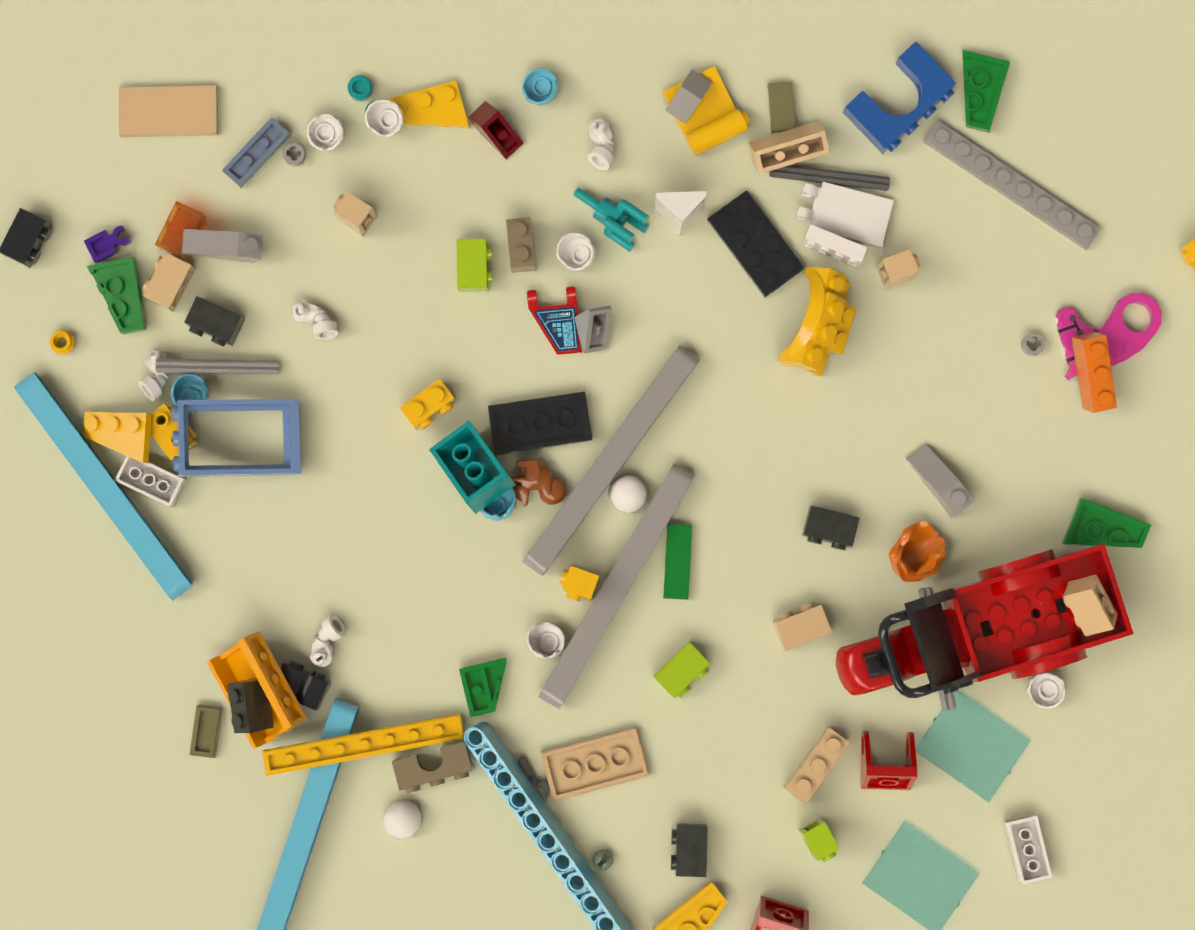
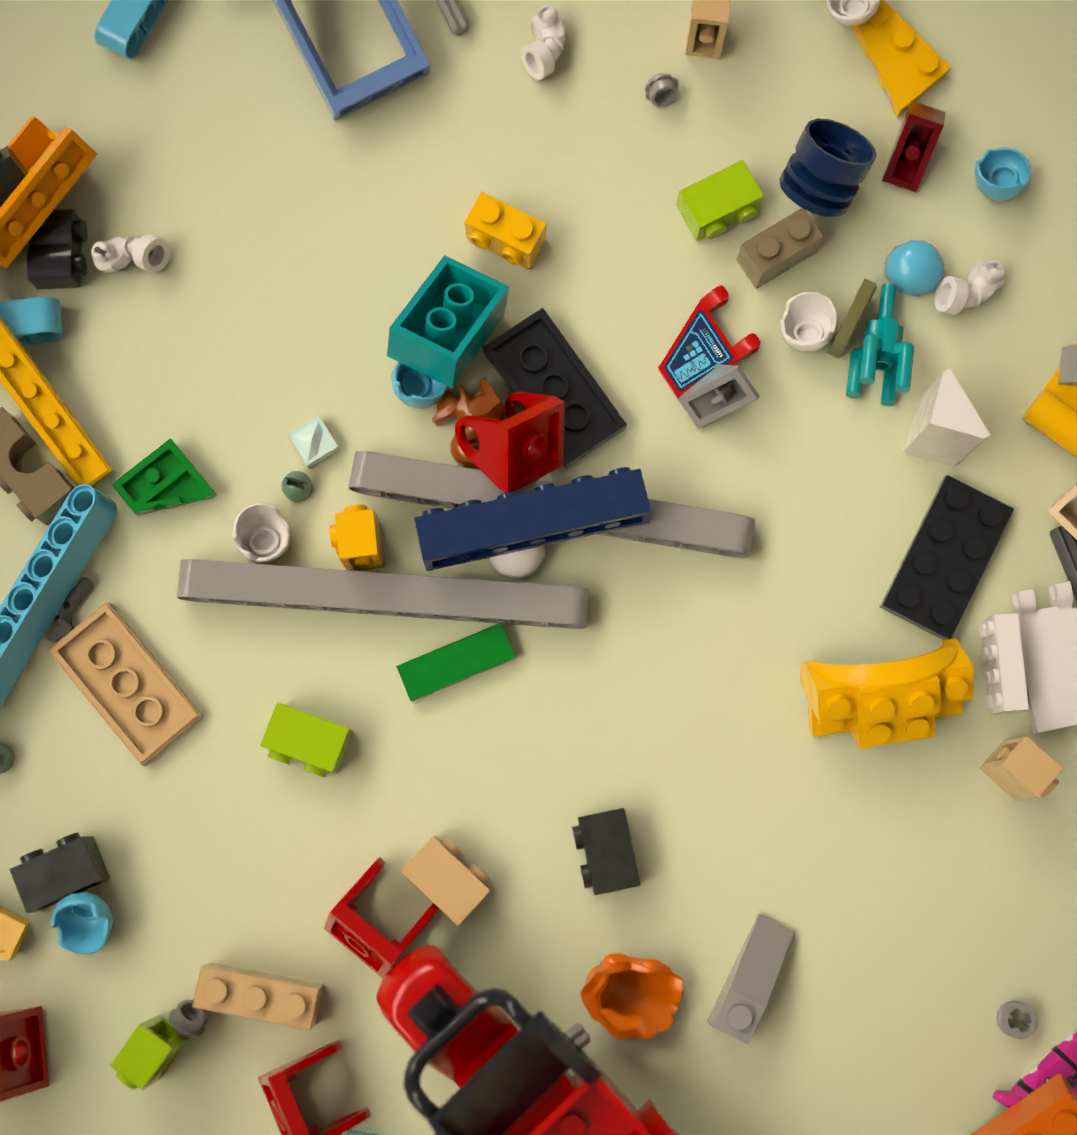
camera: 65 degrees right, 5 degrees down
none -> medium azure hair [51,892,113,954]
none -> light grey plate [169,1000,207,1038]
none -> sand green hinge [282,471,313,502]
none -> light aqua tile [288,416,340,469]
none -> red hose [323,857,439,979]
none -> dark blue brick [414,467,651,571]
none -> red hose [455,391,565,493]
none -> light grey plate [645,73,679,107]
none -> dark blue wheel [779,118,877,217]
none -> olive tile [827,279,877,358]
none -> medium azure hair [884,240,944,296]

